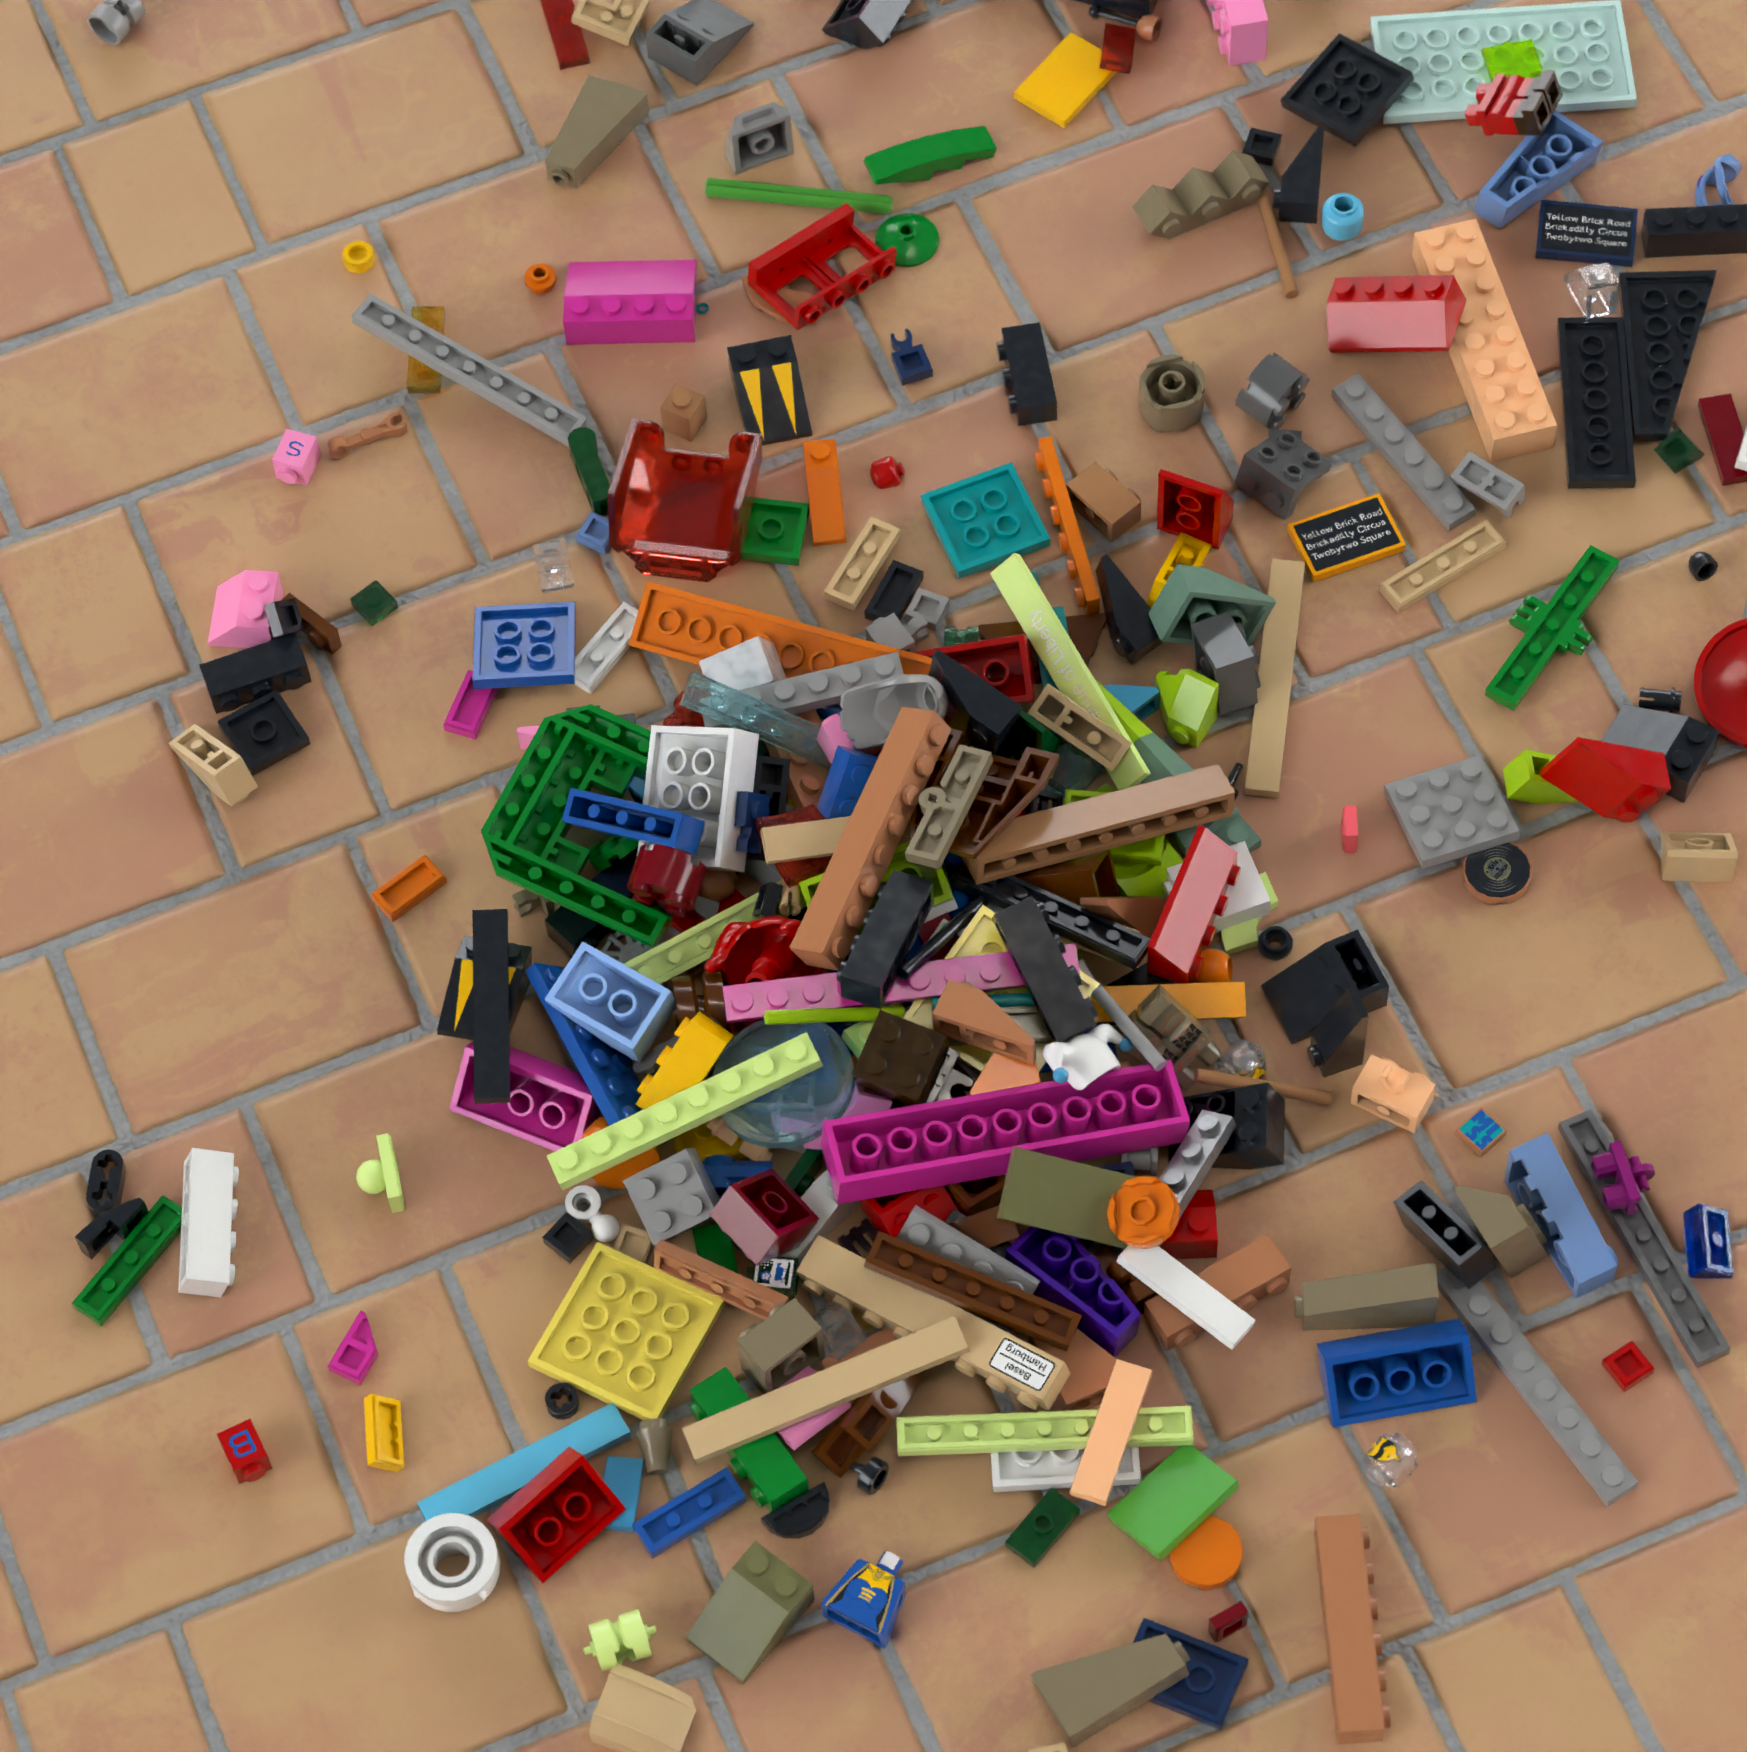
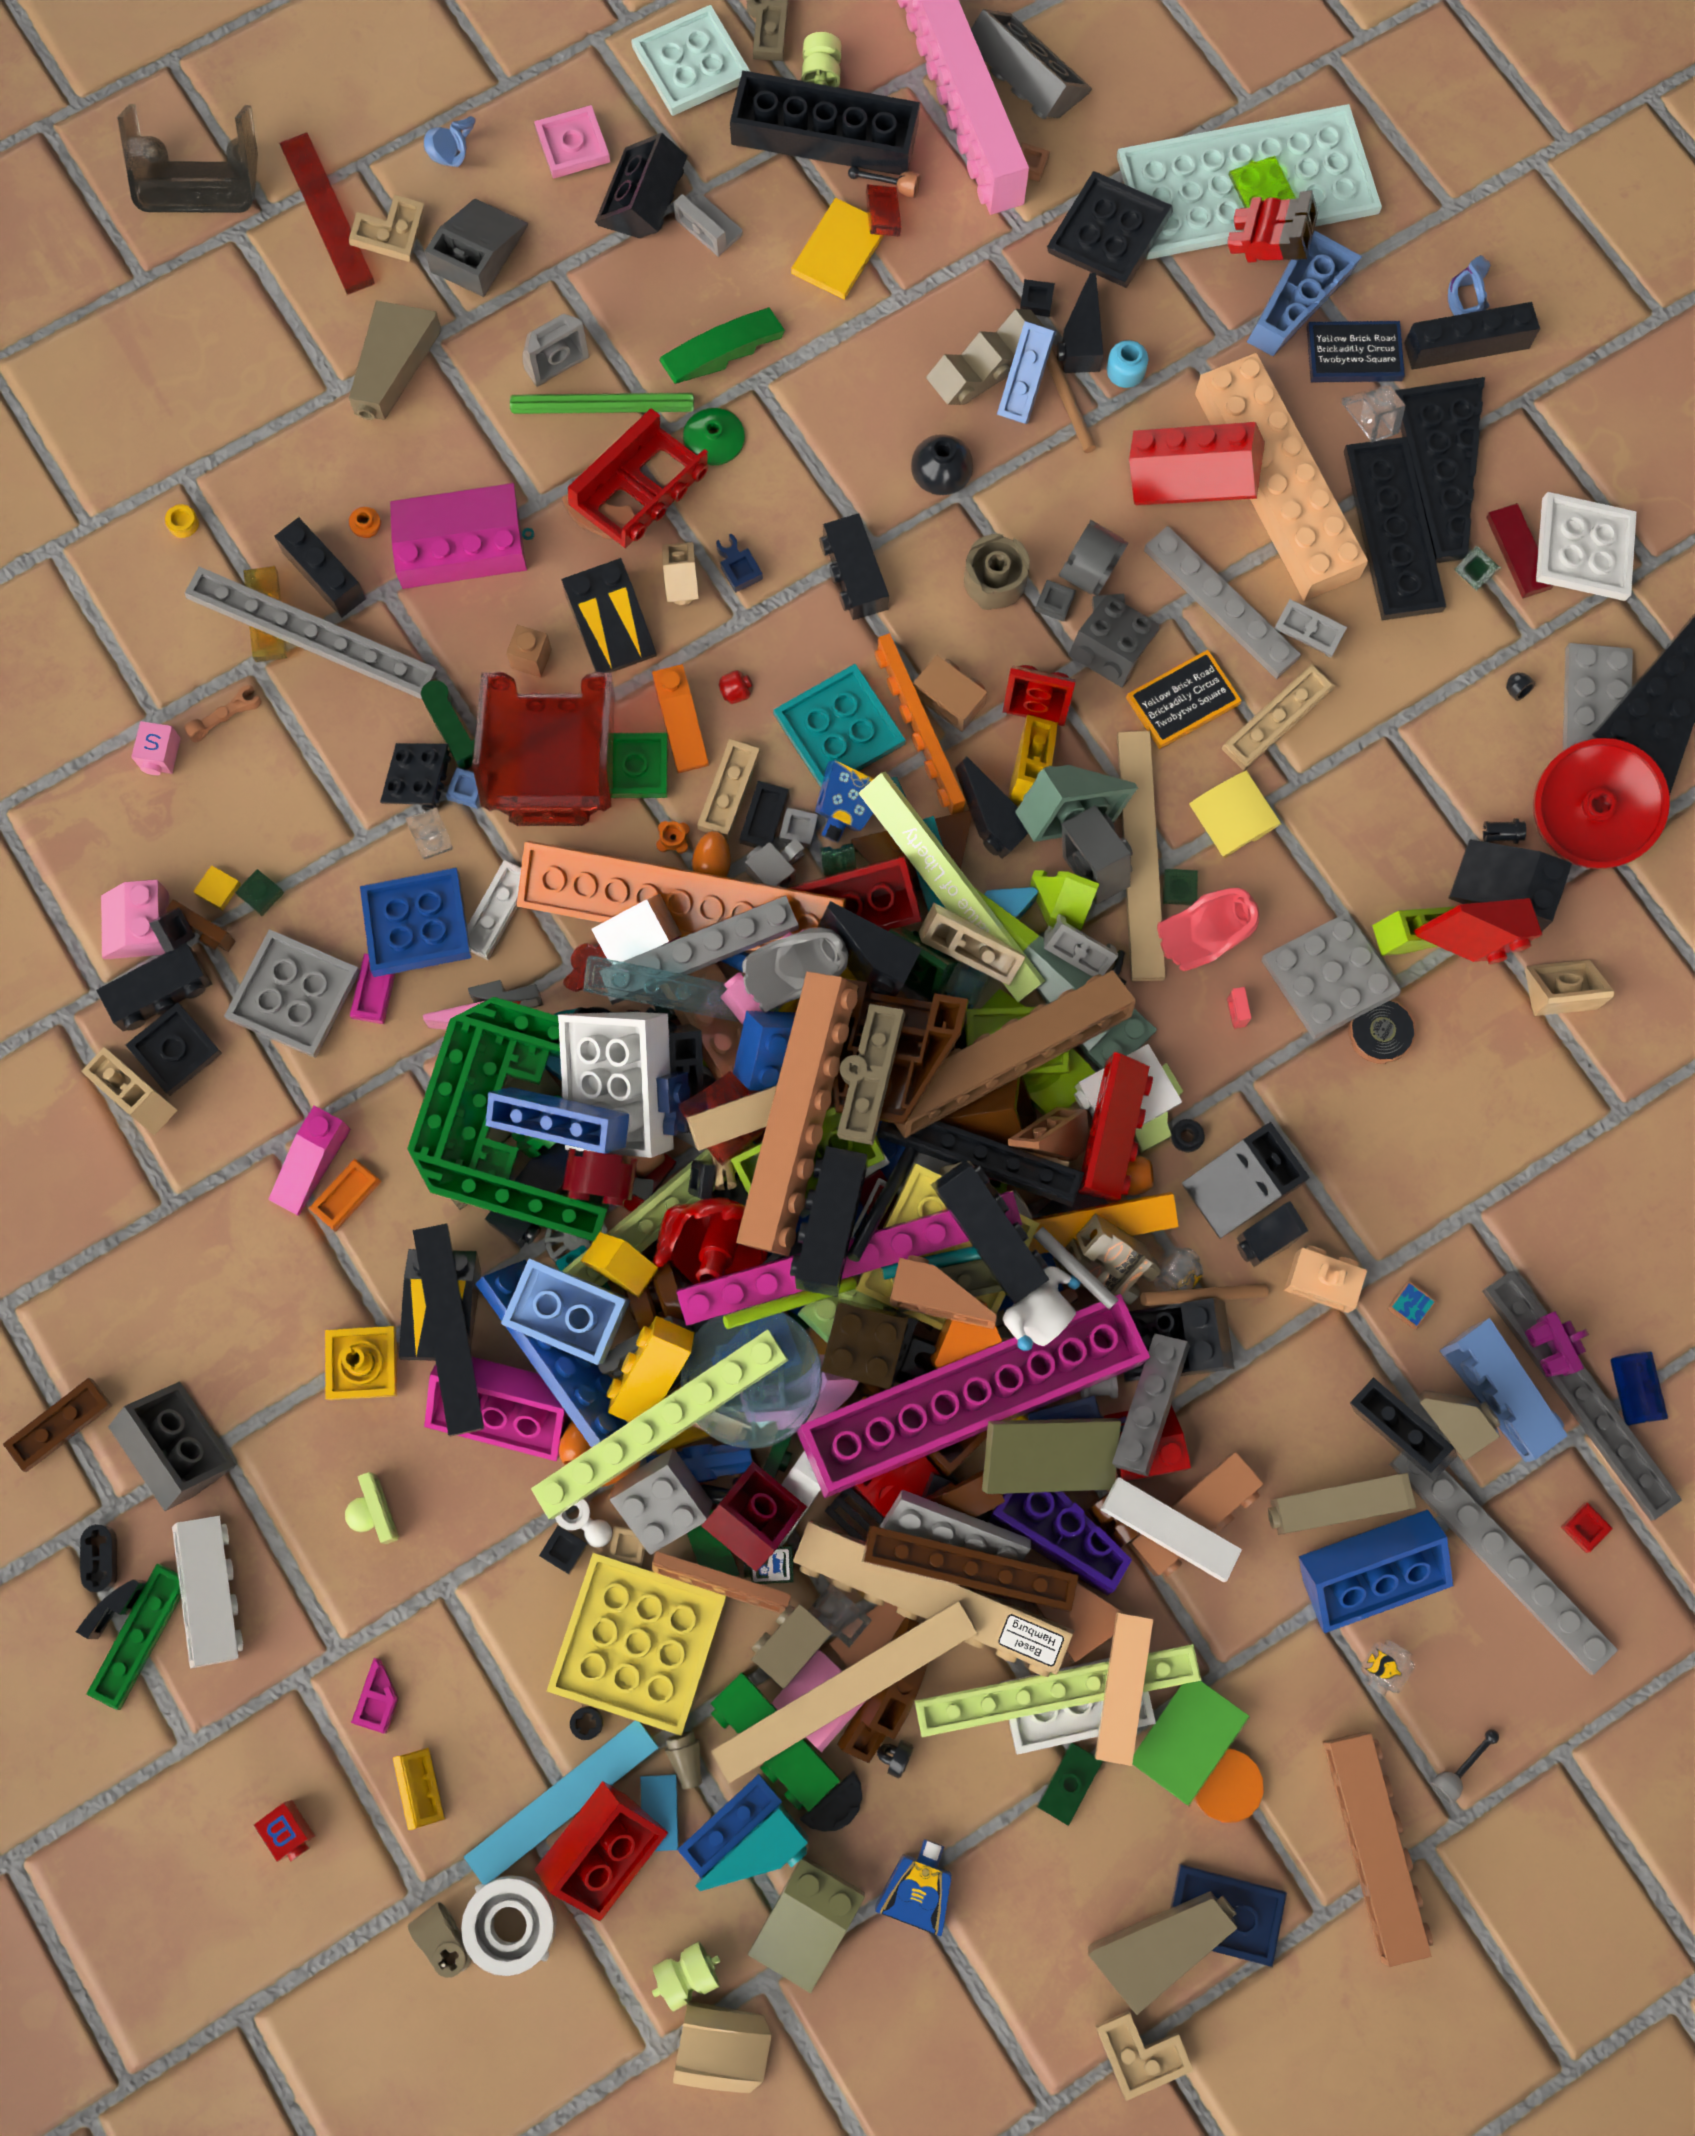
camera: 15 degrees left, 15 degrees up
orange tile [1107,1176,1180,1249] -> none
dark red tile [1208,1601,1248,1642] -> none
green hinge [1485,545,1619,711] -> none
none -> reddish brown plate [3,1378,112,1472]
none -> dark grey slope [108,1381,236,1511]
none -> yellow tile [193,865,241,911]
none -> light grey plate [224,929,360,1058]
none -> slope [269,1105,351,1216]
none -> black brick [274,517,366,618]
none -> yellow plate [325,1326,397,1400]
none -> black hinge [380,743,451,812]
none -> dark tan piece [408,1902,472,1978]
none -> yellow slope [580,1232,658,1298]
none -> orange plate [656,821,690,854]
none -> tan slope [662,542,699,605]
none -> light grey panel [674,194,742,257]
none -> orange animal [692,831,731,877]
none -> teal slope [695,1804,809,1891]
none -> blue torso [815,760,874,843]
none -> black piece [911,434,973,495]
none -> plate [997,321,1056,424]
none -> nougat tile [1020,142,1050,182]
none -> dark grey tile [1035,580,1076,622]
none -> light grey hinge [1044,914,1118,977]
none -> coral hair [1157,888,1260,971]
none -> clear green plate [1163,869,1198,905]
none -> light yellow slope [1189,770,1281,858]
none -> hinge [1430,1729,1499,1805]

